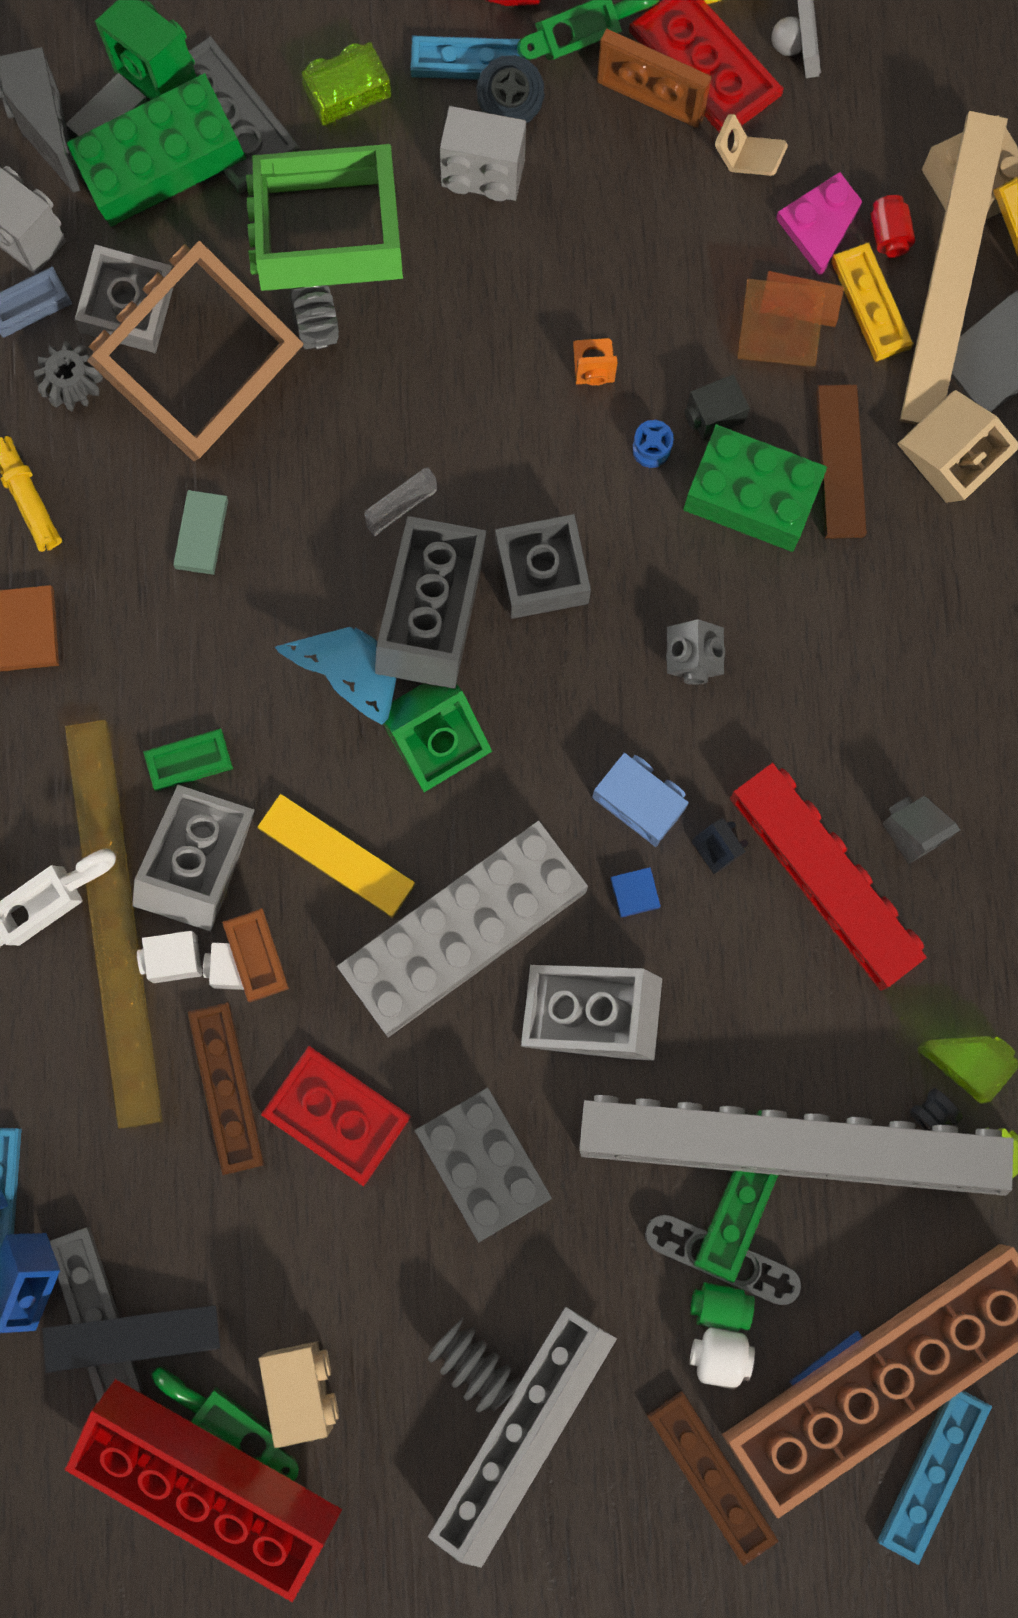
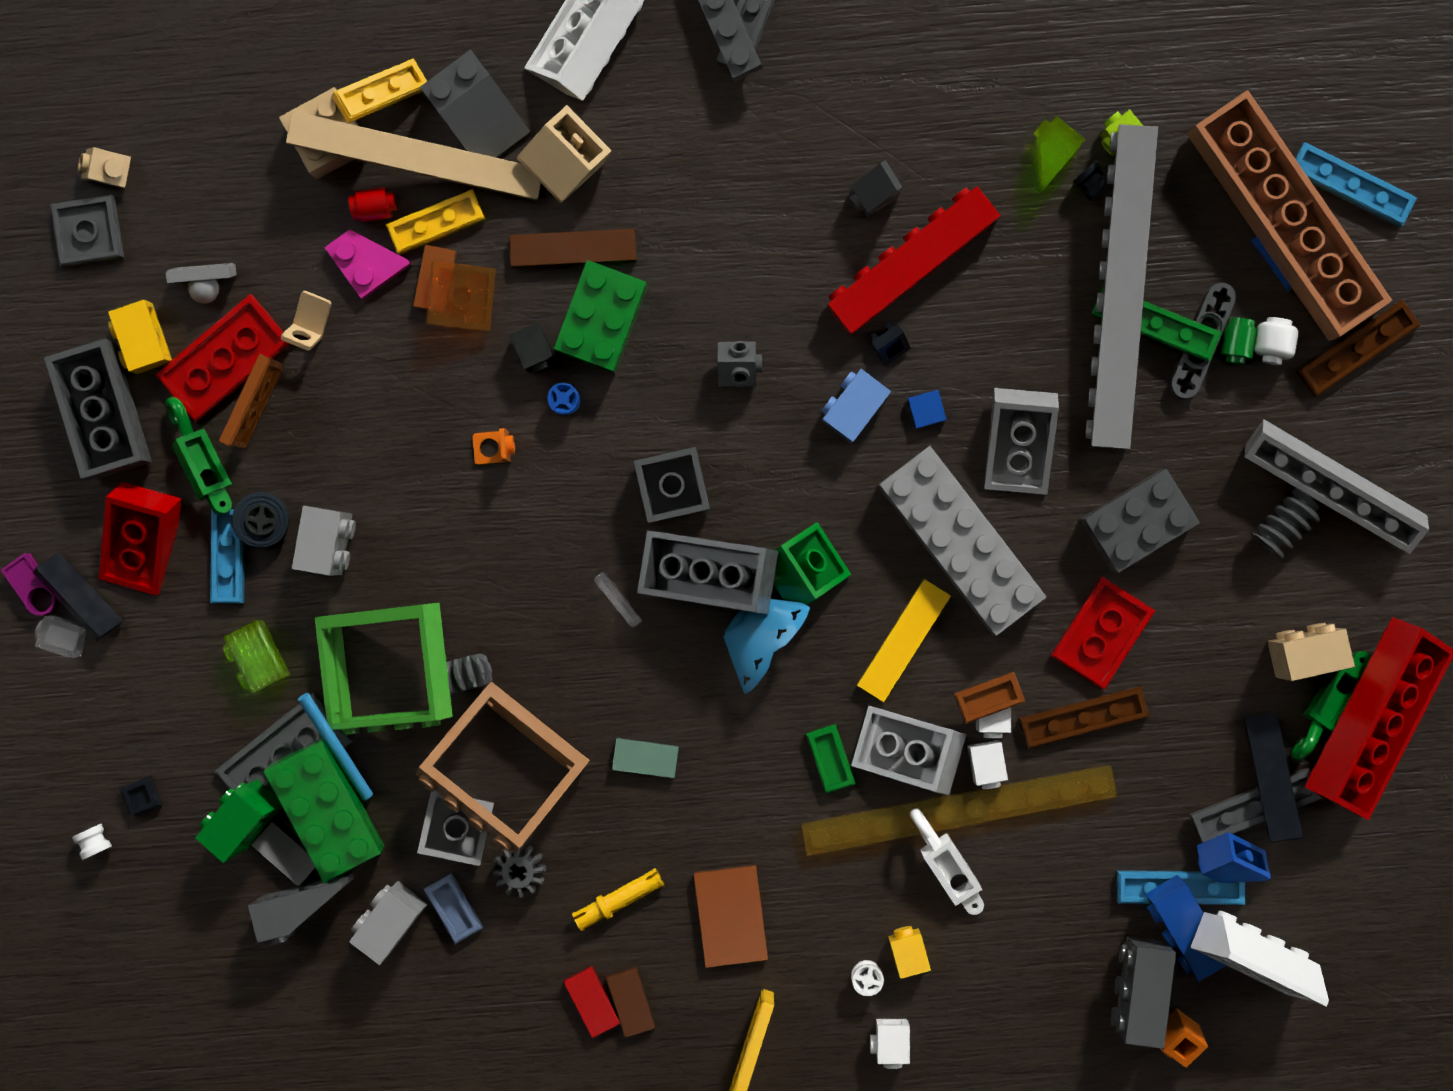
camera: 90 degrees left, 10 degrees up
none -> dark azure bar [298,693,373,800]

